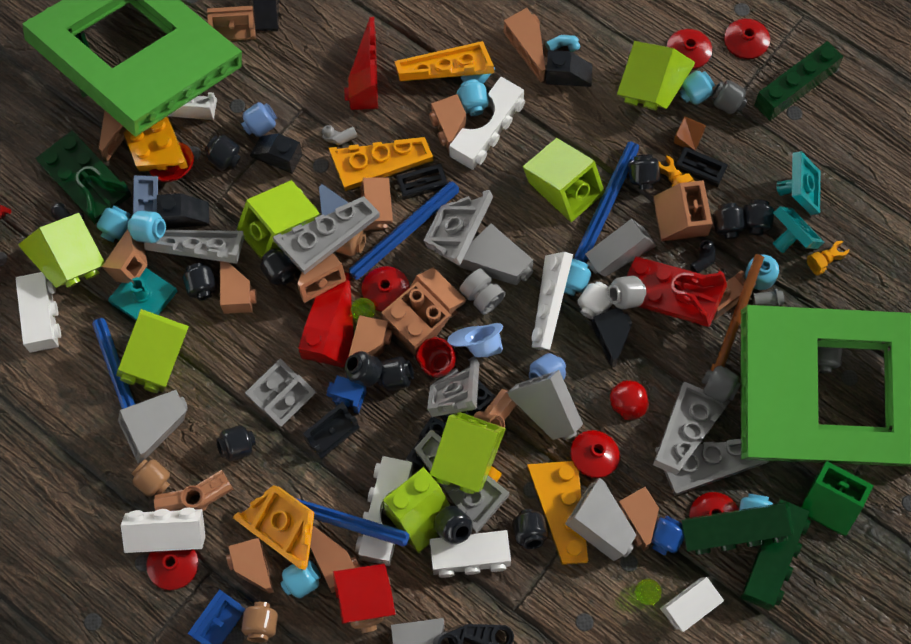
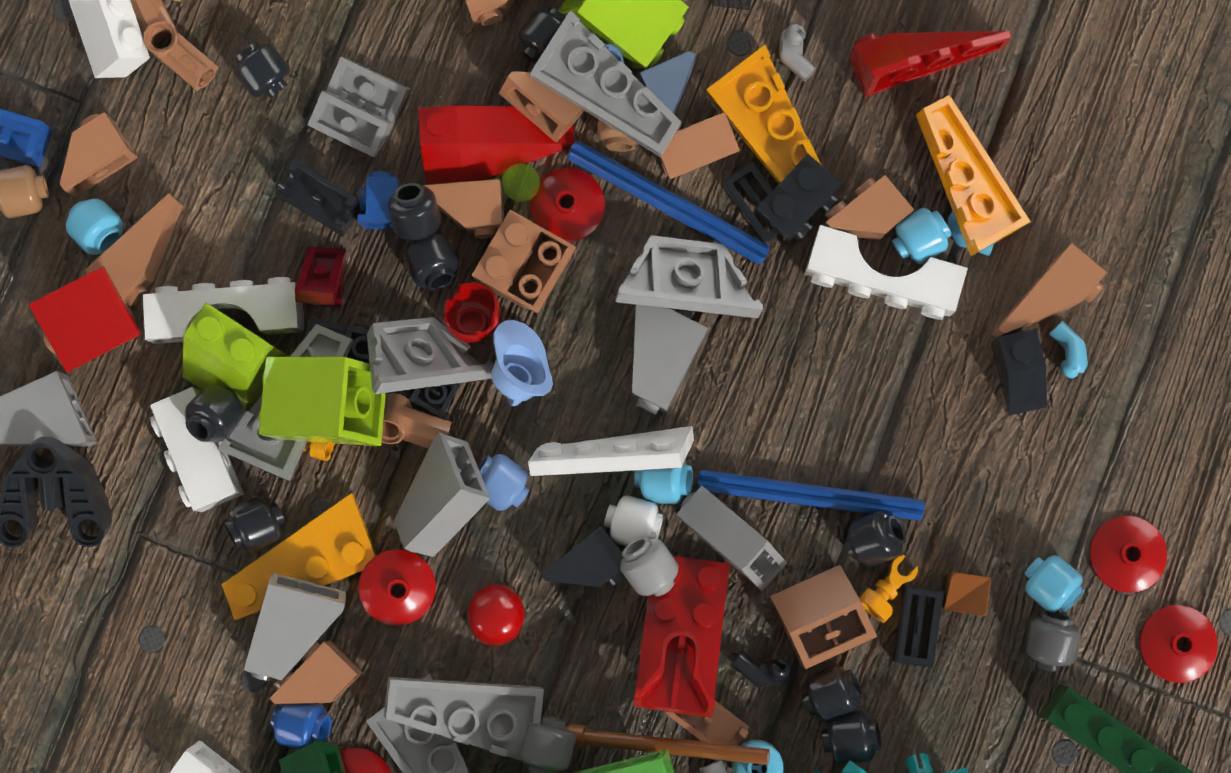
camera: 80 degrees right, 15 degrees up
red dish [147,549,198,590] -> none
light orange wing [233,485,314,570] -> none
blue axle [296,498,410,547] -> none
nougat hinge [410,267,466,319] -> none
light grey wheel [459,268,506,315] -> none
lime slope [523,138,605,222] -> none
lime slope [617,41,695,110] -> none
clear neon green plate [635,579,662,606] -> none
none -> dark red slope [295,247,347,307]
none -> black bracket [755,154,841,245]

